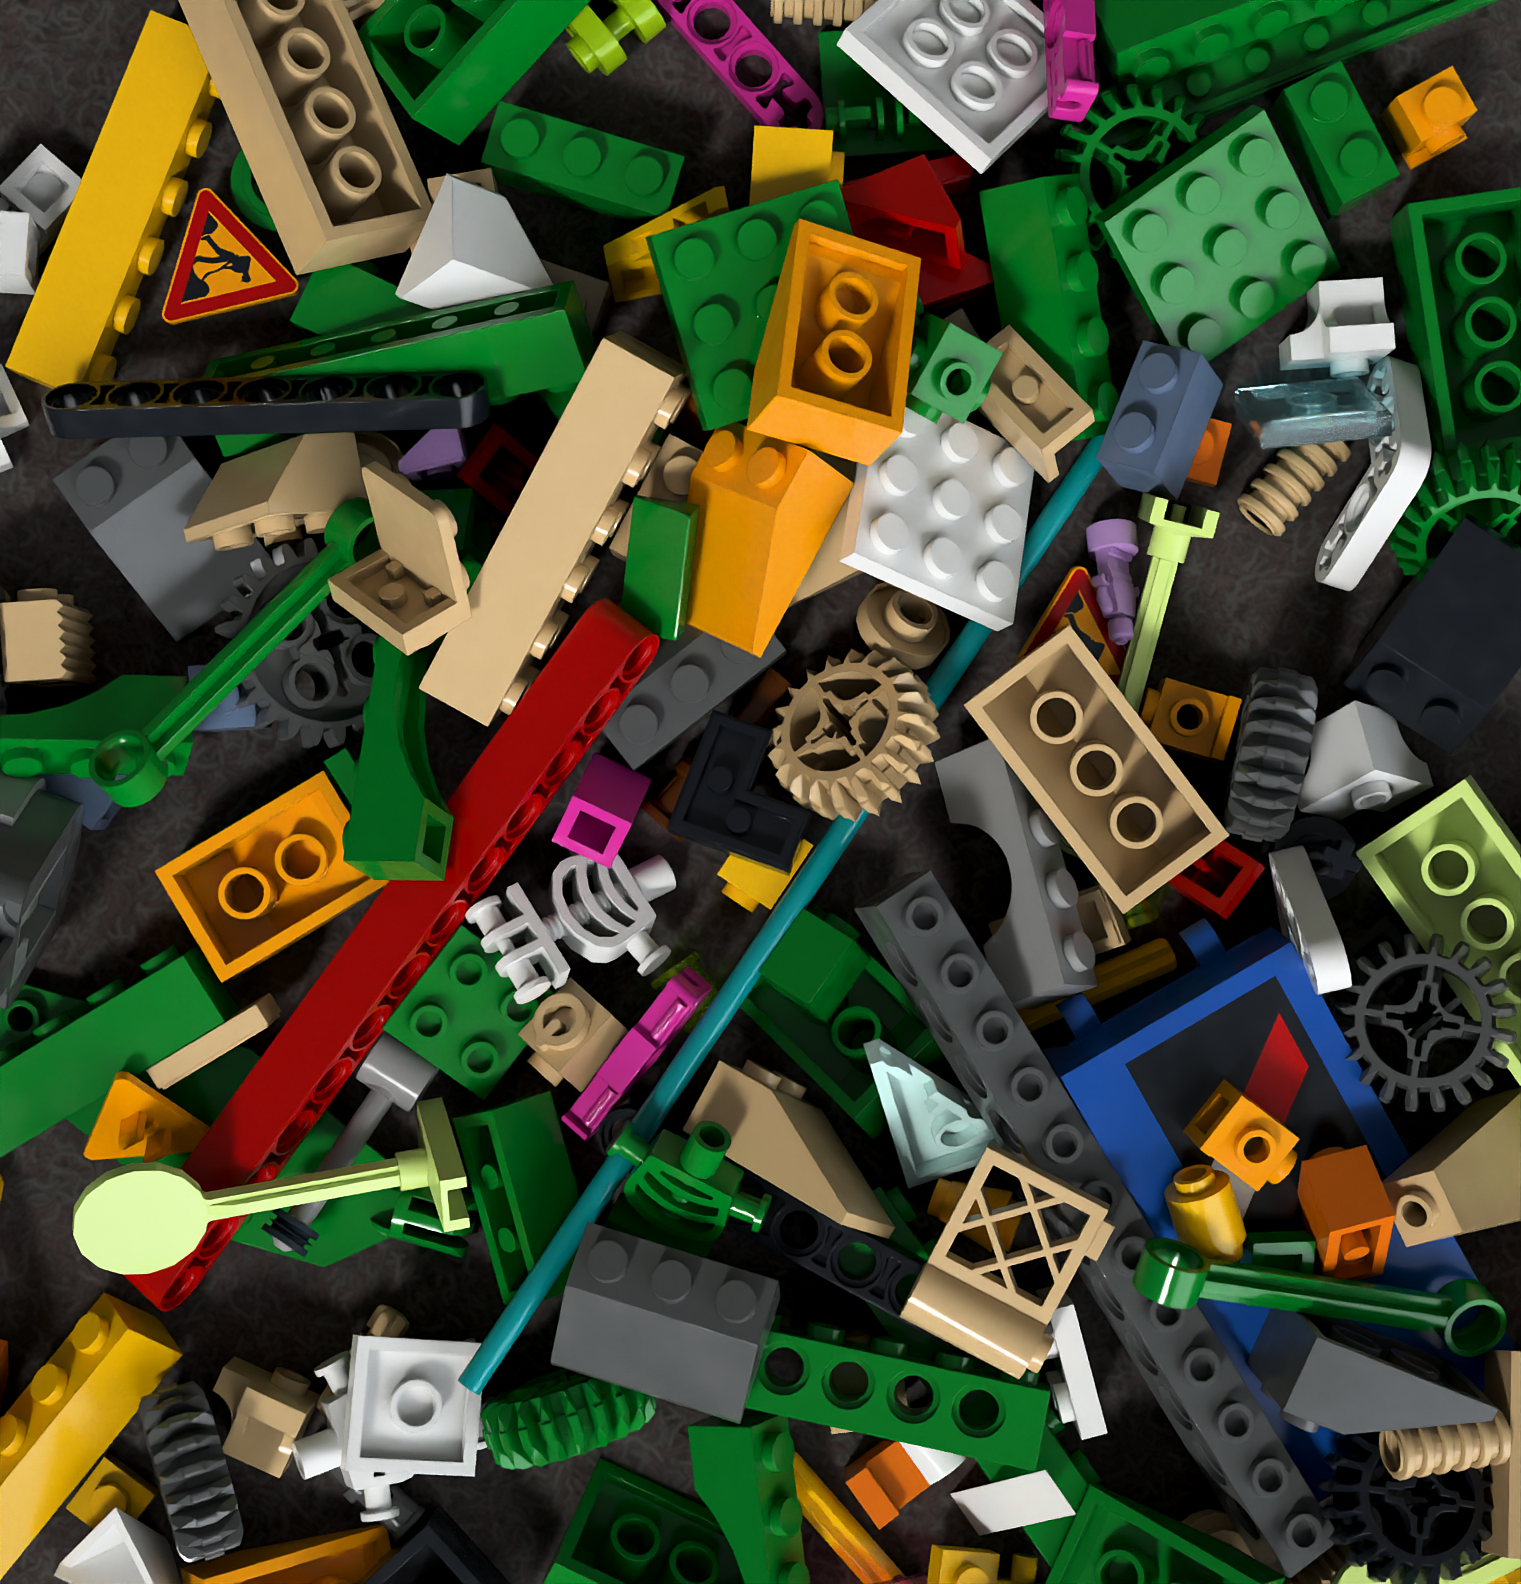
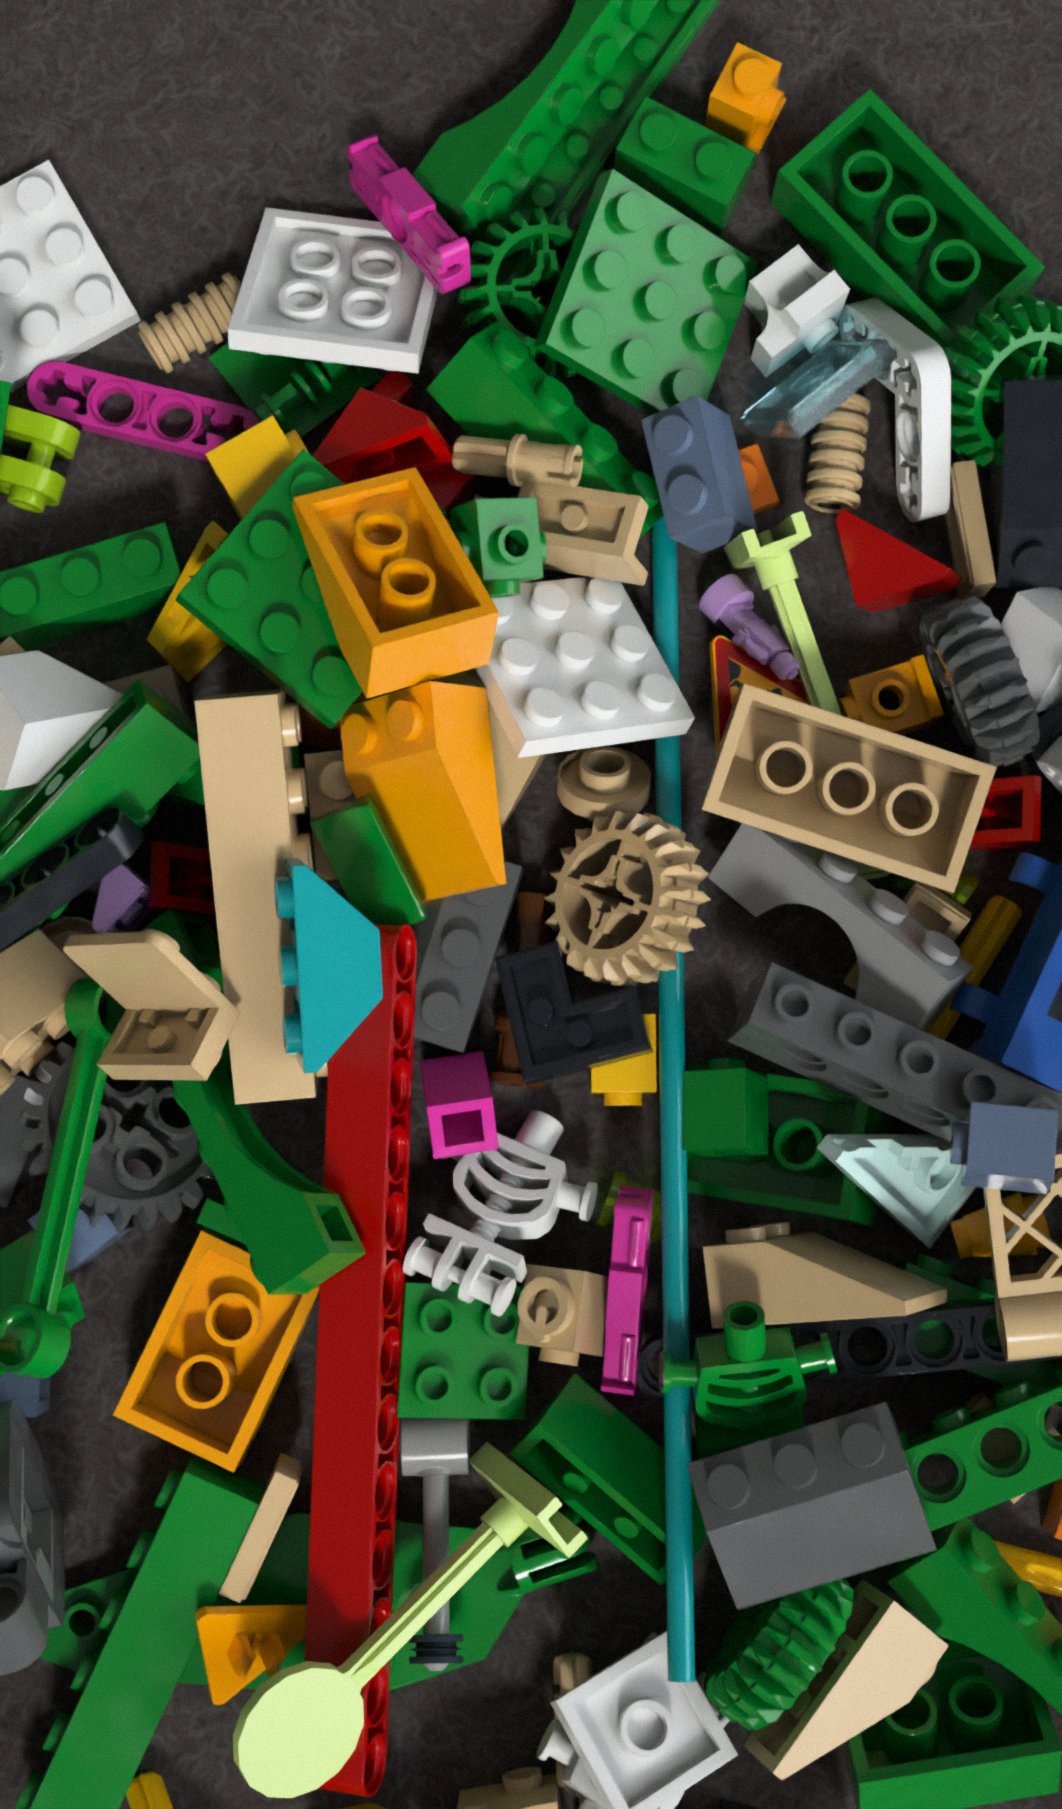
camera: 30 degrees left, 5 degrees down
none -> teal slope [274,858,383,1073]
none -> tan axle [452,434,583,487]
none -> tan slope [744,1579,949,1780]
none -> red slope [835,508,963,613]
none -> tan tile [944,460,996,599]
none -> sand blue brick [950,1102,1058,1194]

